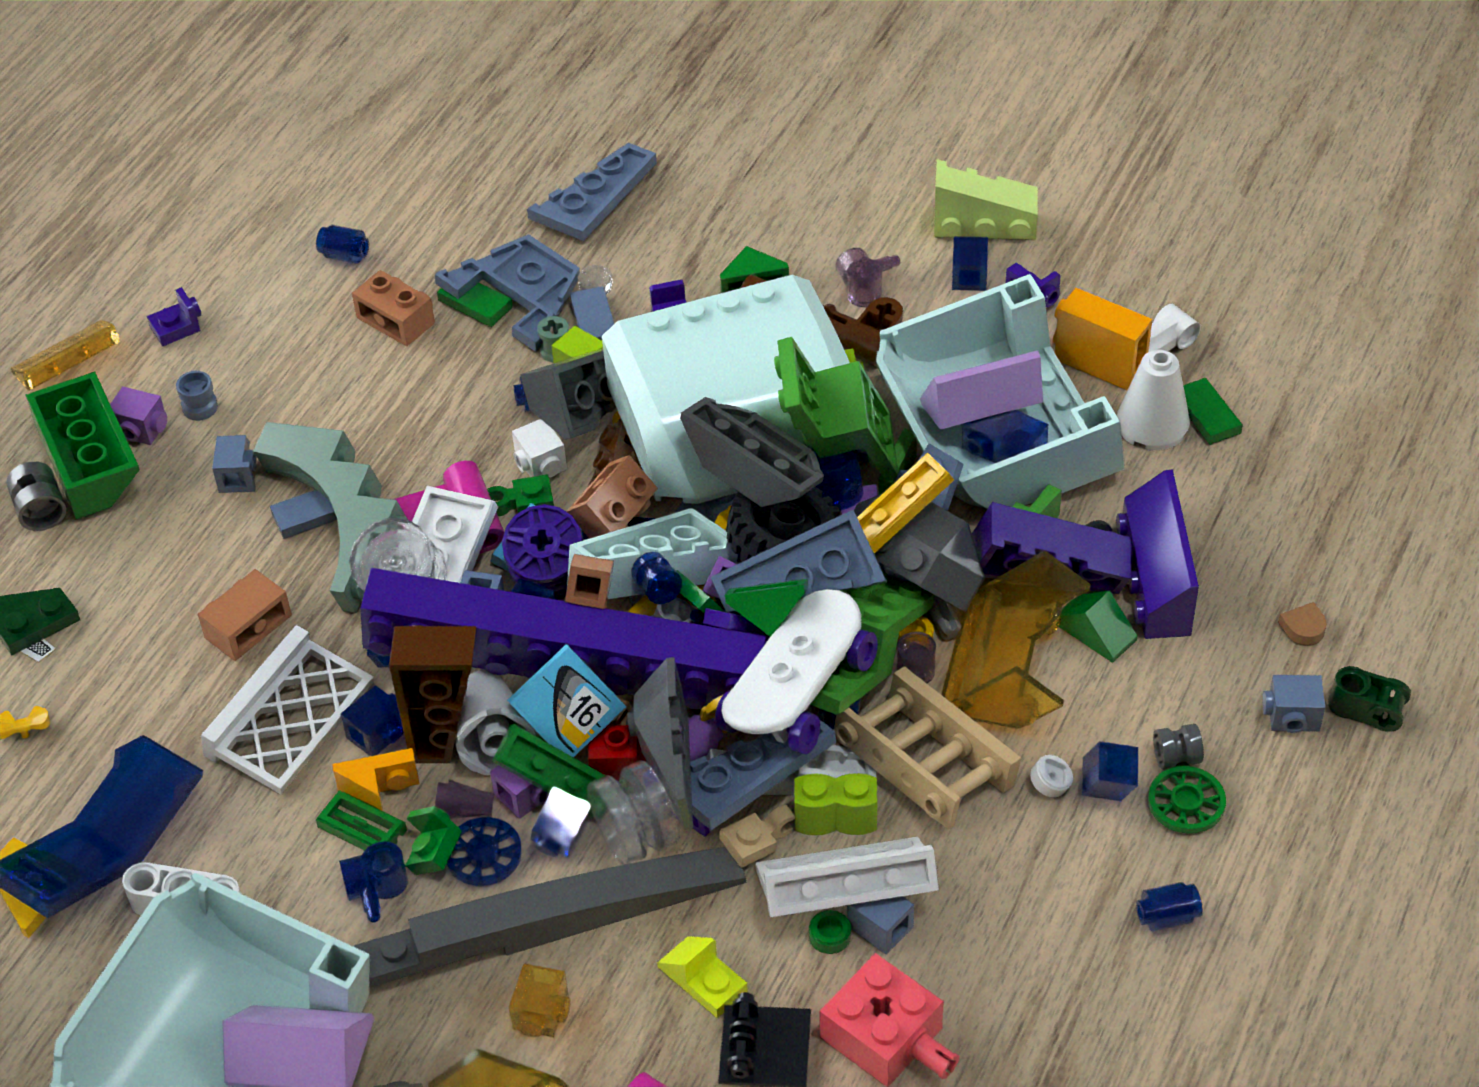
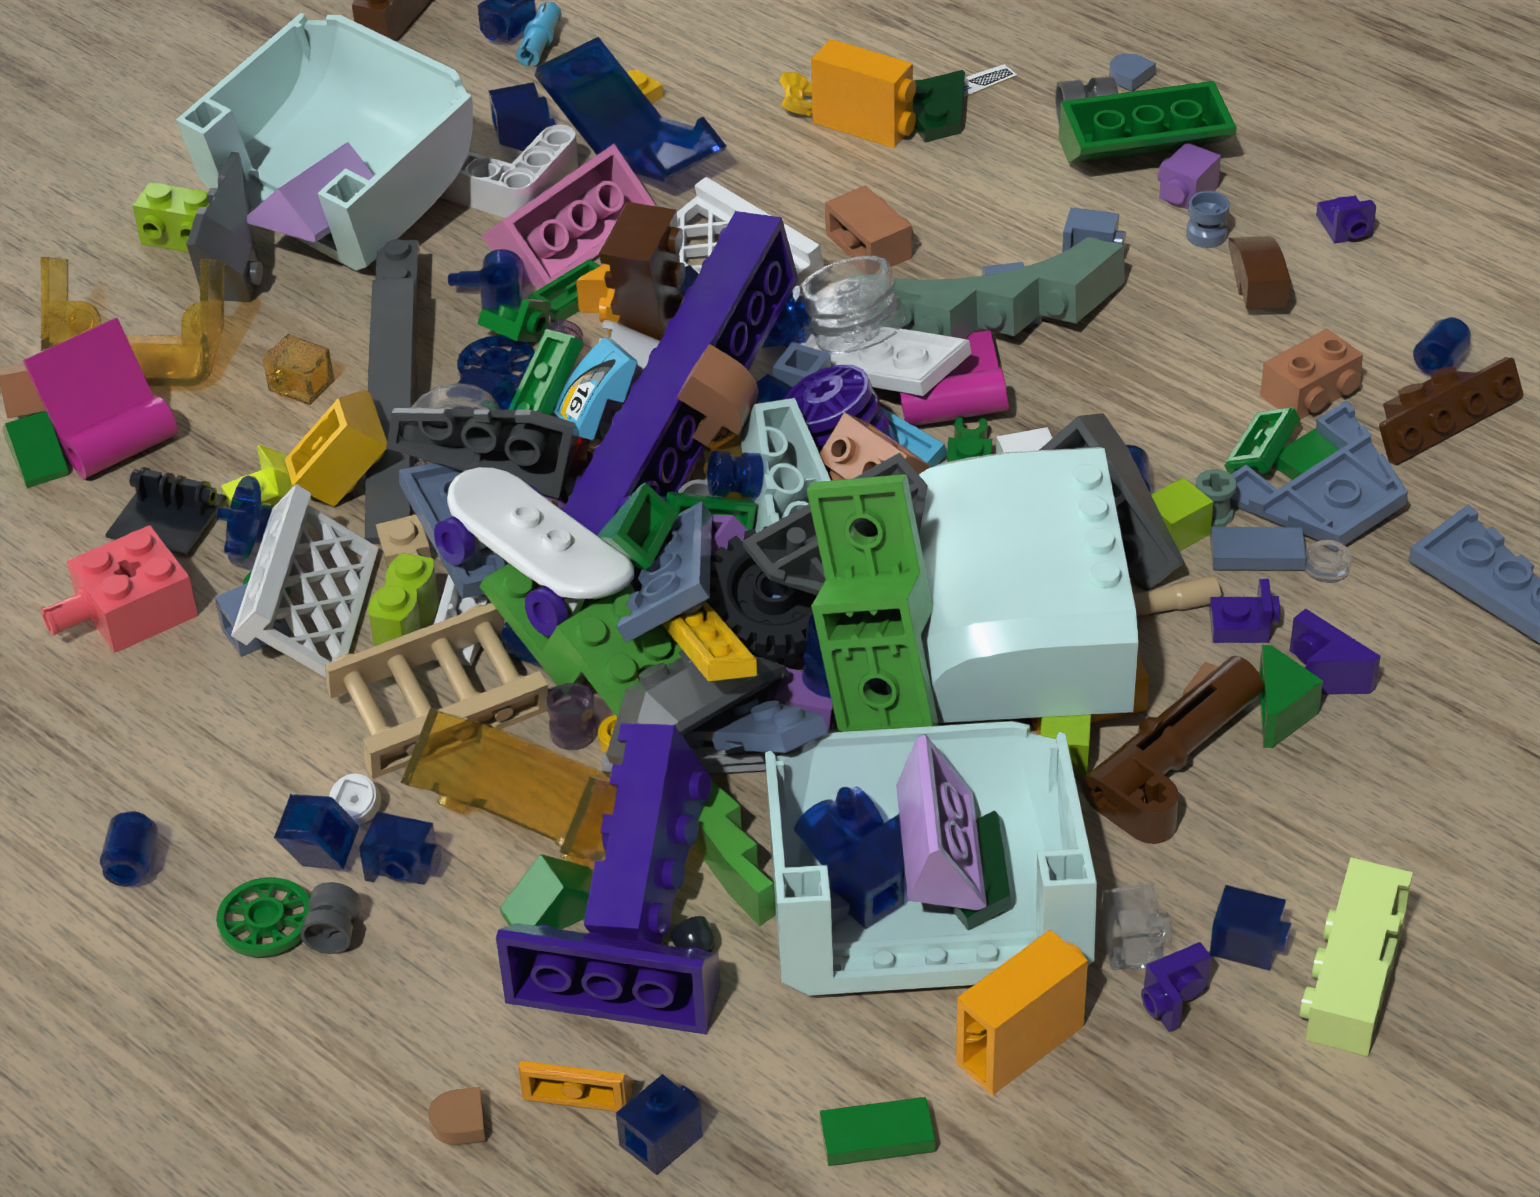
camera: 105 degrees right, 5 degrees down
clear yellow slope [10,320,120,391] -> none
clear purple piece [835,248,901,307] -> none
white cone [1117,350,1190,451] -> none
white piece [1149,304,1201,352] -> none
sand blue brick [1262,675,1325,733] -> none
dark green piece [1328,666,1411,732] -> none
none -> clear blue piece [217,476,275,565]
none -> yellow slope [284,390,387,507]
none -> clear blue brick [359,812,442,885]
none -> bright pink slope [481,144,656,288]
none -> clear blue slope [488,82,556,152]
none -> light orange slope [518,1061,634,1113]
none -> clear blue brick [616,1074,703,1175]
none -> clear blue piece [794,786,884,871]
none -> light orange brick [811,39,916,148]
none -> green tile [1224,407,1300,474]
none -> reddish brown slope [1228,236,1291,308]
none -> dark purple slope [1289,609,1381,695]
none -> reddish brown bracket [1379,357,1523,464]

